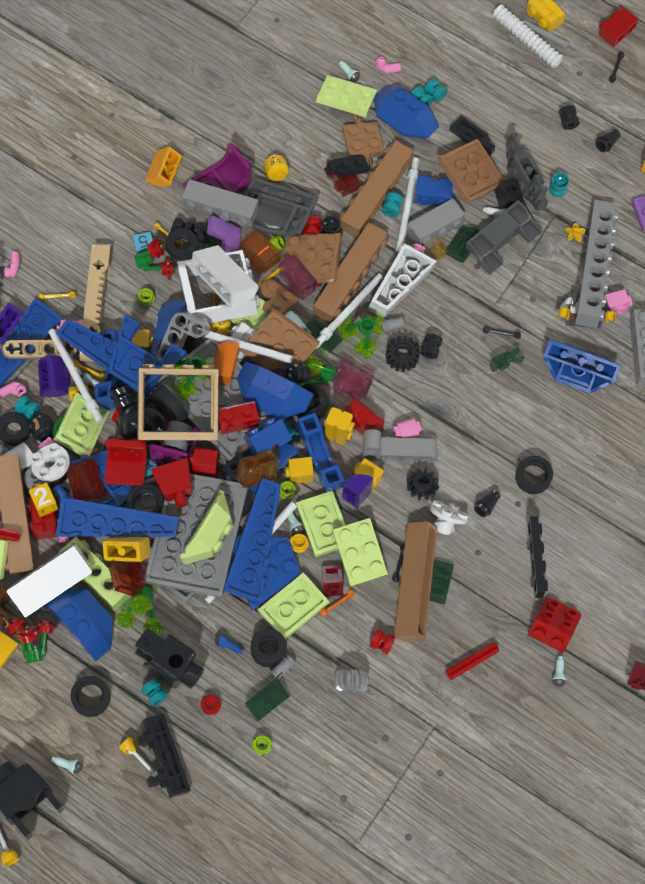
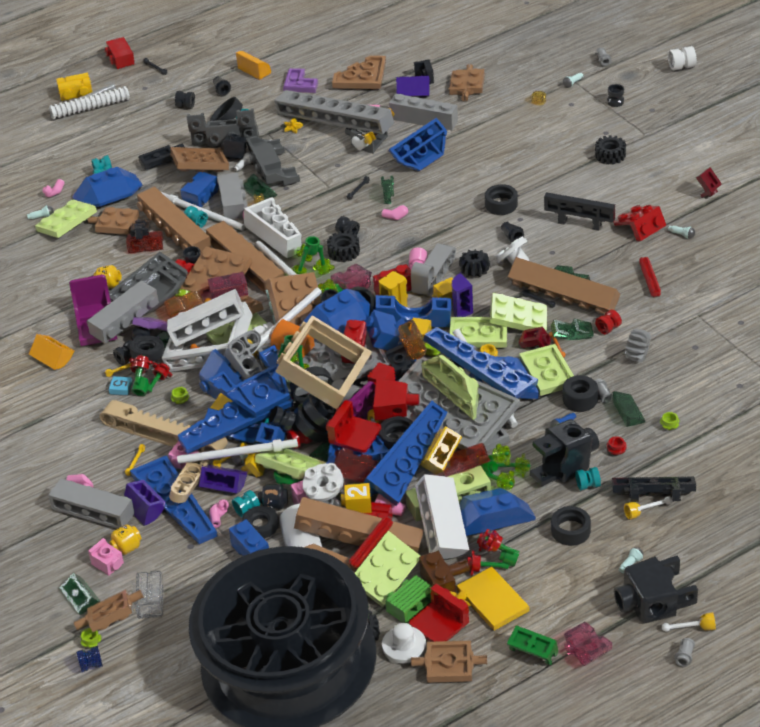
camera: 60 degrees left, 25 degrees down
none -> black tyre [209,97,243,121]
none -> bright pink arm [382,205,408,220]
none -> clear green slope [551,318,594,340]

